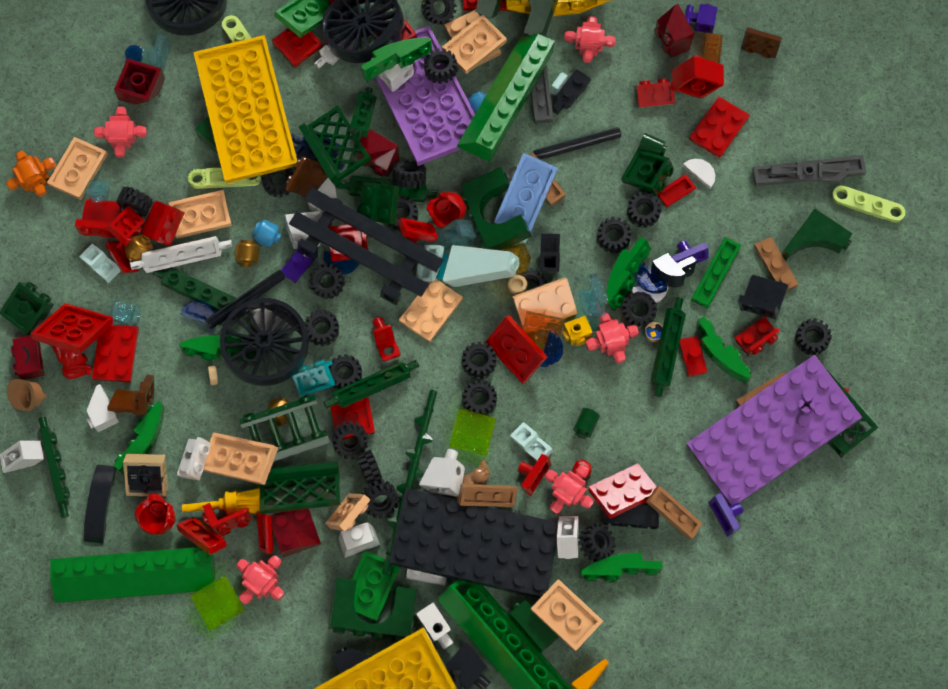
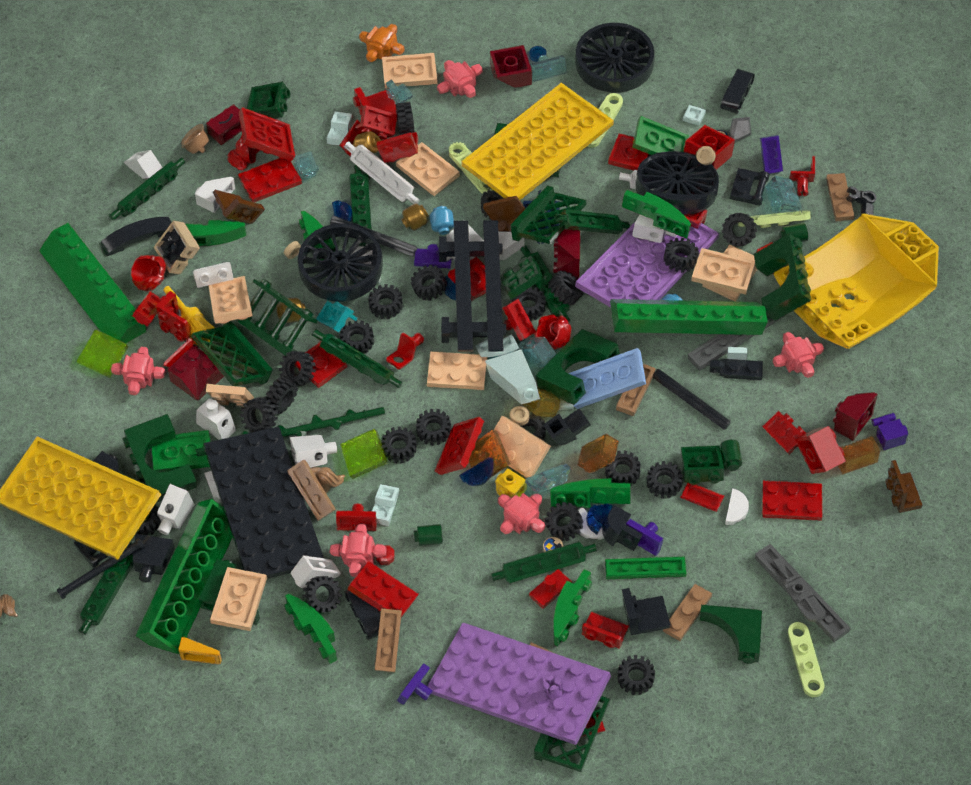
camera: 60 degrees right, 15 degrees down
none -> clear orange brick [577,434,619,473]

